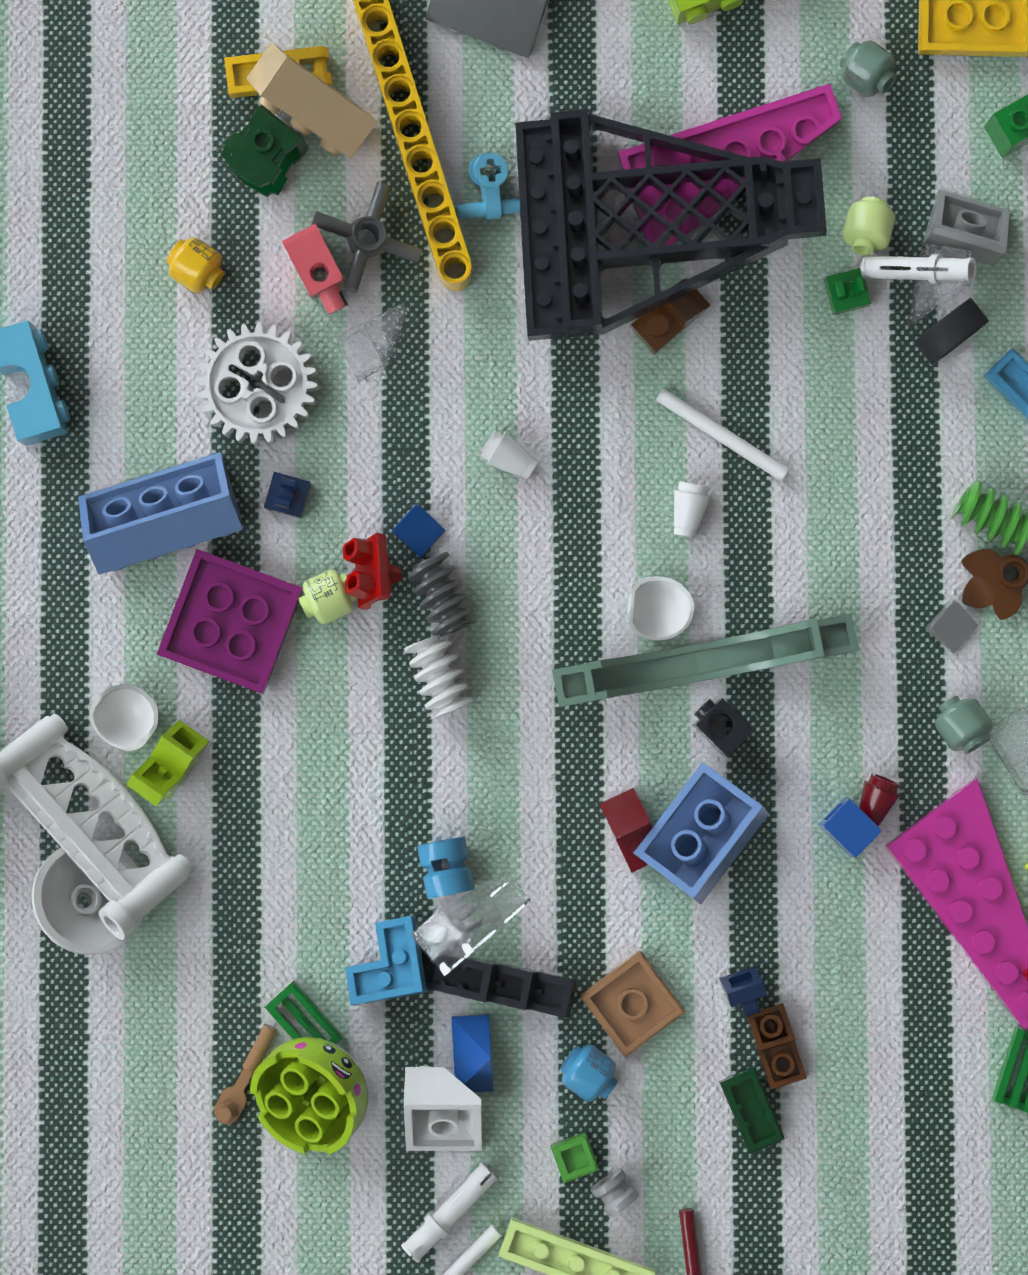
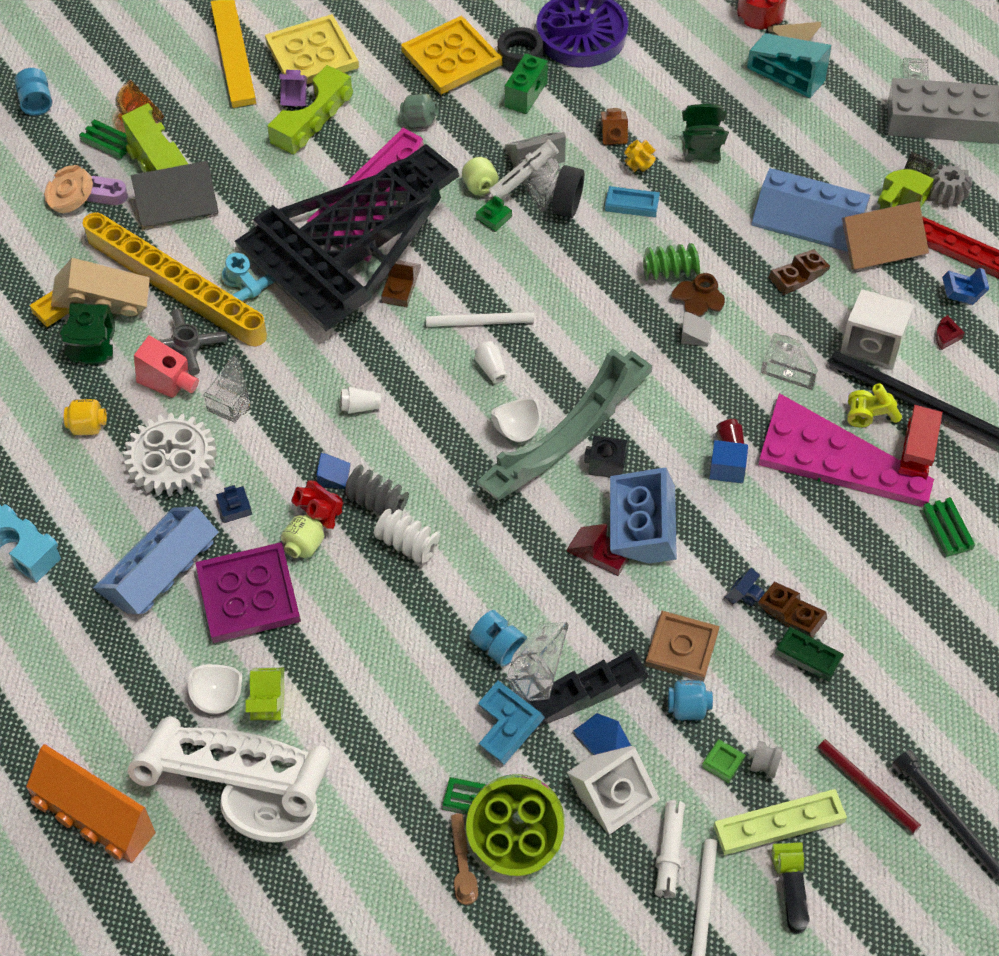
camera: 35 degrees left, 30 degrees down
sand green head [935,696,992,754] -> none

